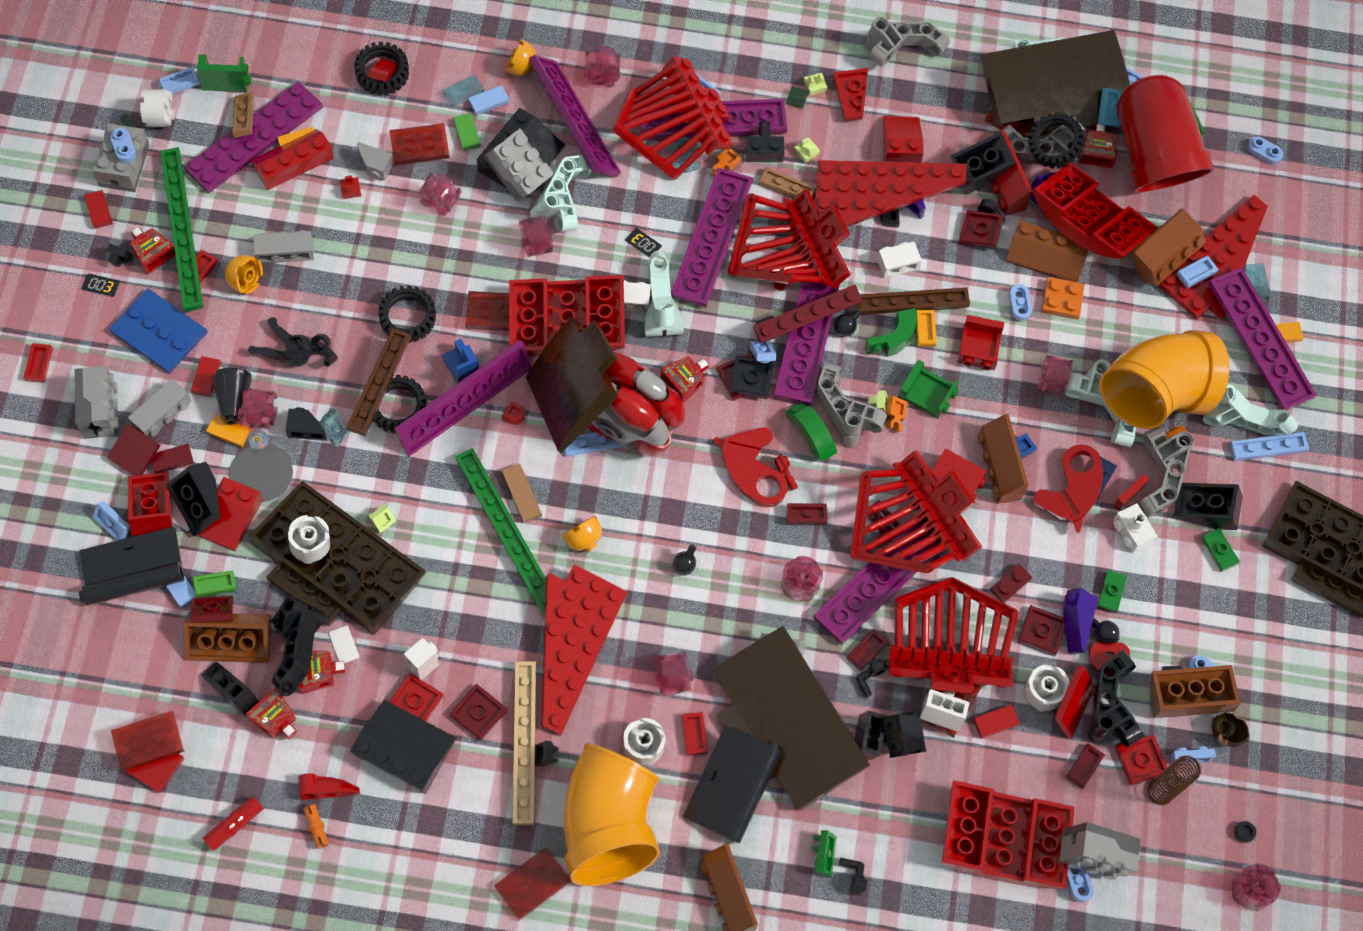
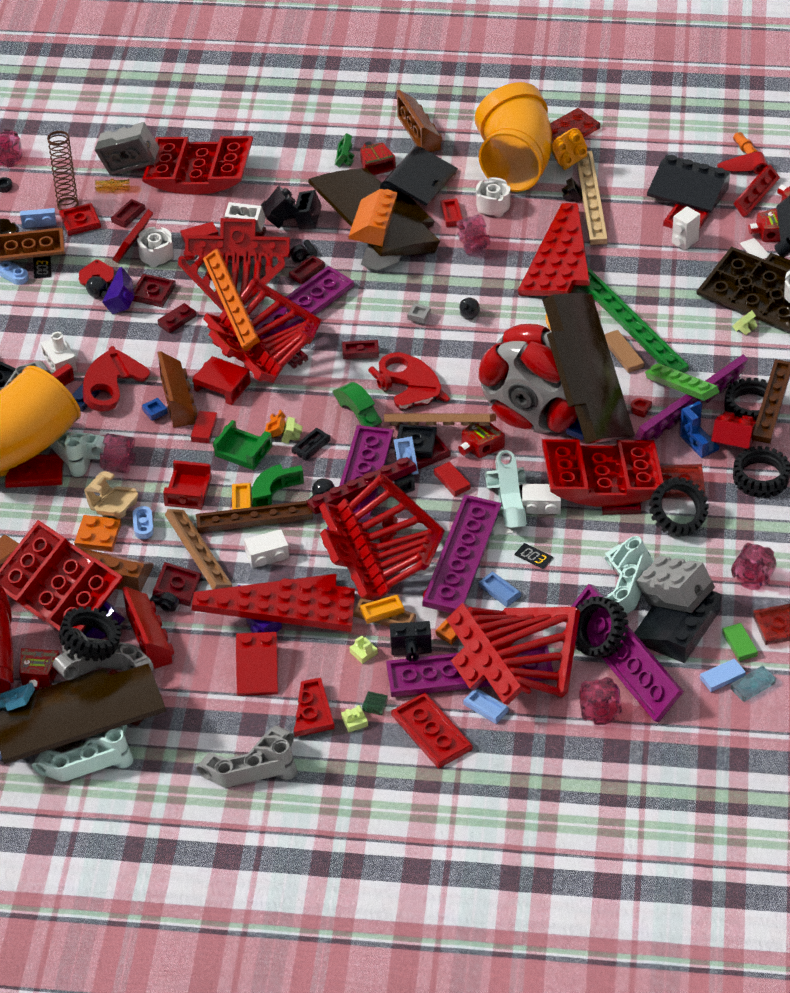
camera: 175 degrees left, 20 degrees down
dark red tile [449,683,508,741] -> none
light orange cylinder [505,39,536,76] -> none
clear pink brick [519,215,553,257] -> none
clear pink brick [781,556,823,602] -> none
light grey connector [817,362,887,448] -> none
black plate [839,857,867,895] -> none
black slope [951,132,1016,194] -> none
black connector [1088,650,1145,747] -> none
green plate [1097,570,1127,613] -> none
none -> tan piece [84,471,138,519]
none -> clear yellow pin [95,179,130,192]
none -> medium nougat plate [165,509,232,589]
none -> red tile [191,411,217,444]
none -> orange tile [203,249,260,352]
none -> black tile [292,428,331,461]
none -> orange slope [348,189,397,246]
none -> red torso [360,141,396,175]
none -> light orange tile [360,594,405,624]
none -> medium nougat plate [384,413,496,426]
none -> red tile [391,692,473,769]
none -> light grey plate [407,303,431,324]
none -> red tile [434,461,471,497]
none -> medium blue tile [479,571,521,607]
none -> light orange piece [552,128,587,170]
none -> black tyre [575,596,629,658]
none -> bright green plate [645,364,719,401]
none -> black tyre [649,477,709,537]
none -> red brick [711,412,756,449]
none -> red plate [733,164,780,217]

